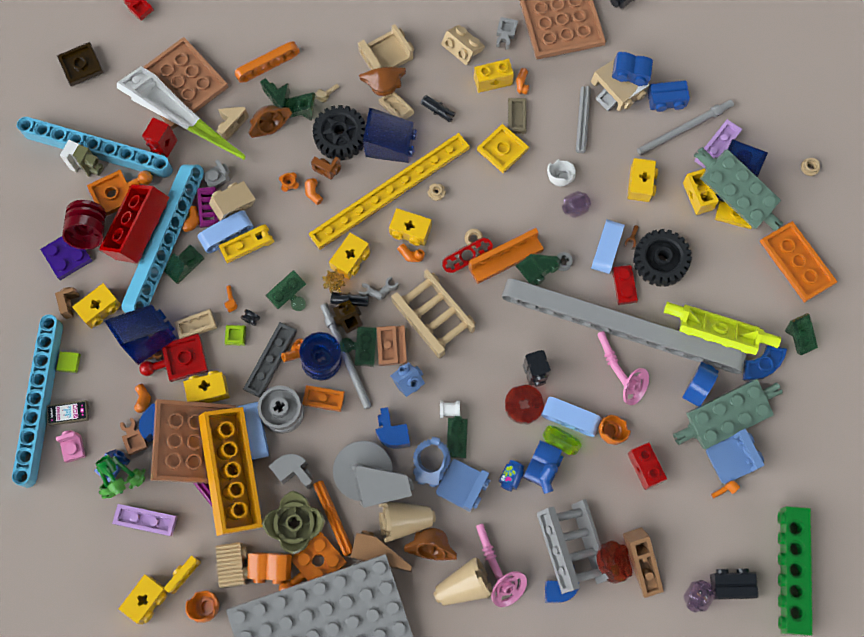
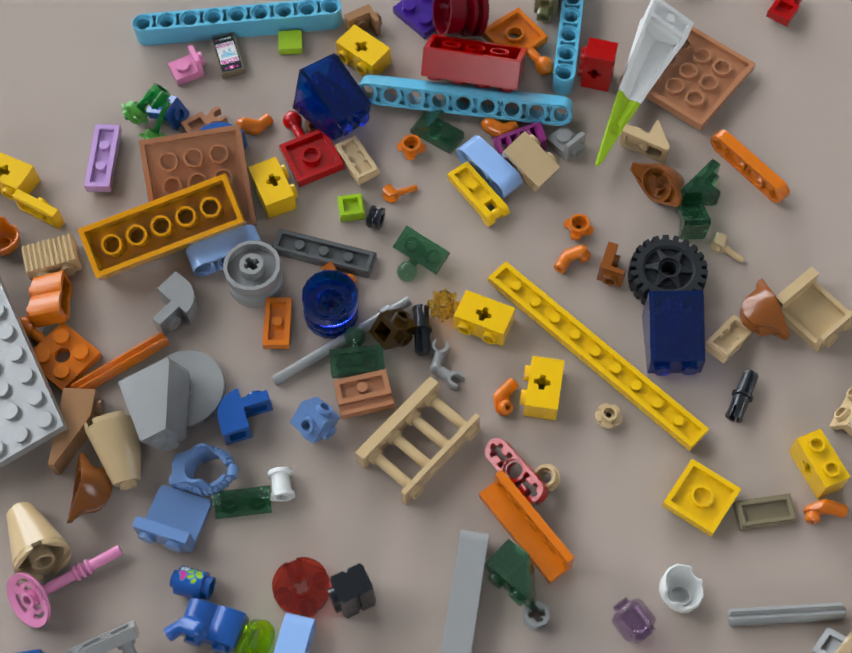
camera: 80 degrees right, 10 degrees down
olive brick [262,491,325,554] -> none
none -> orange plate [397,134,426,160]

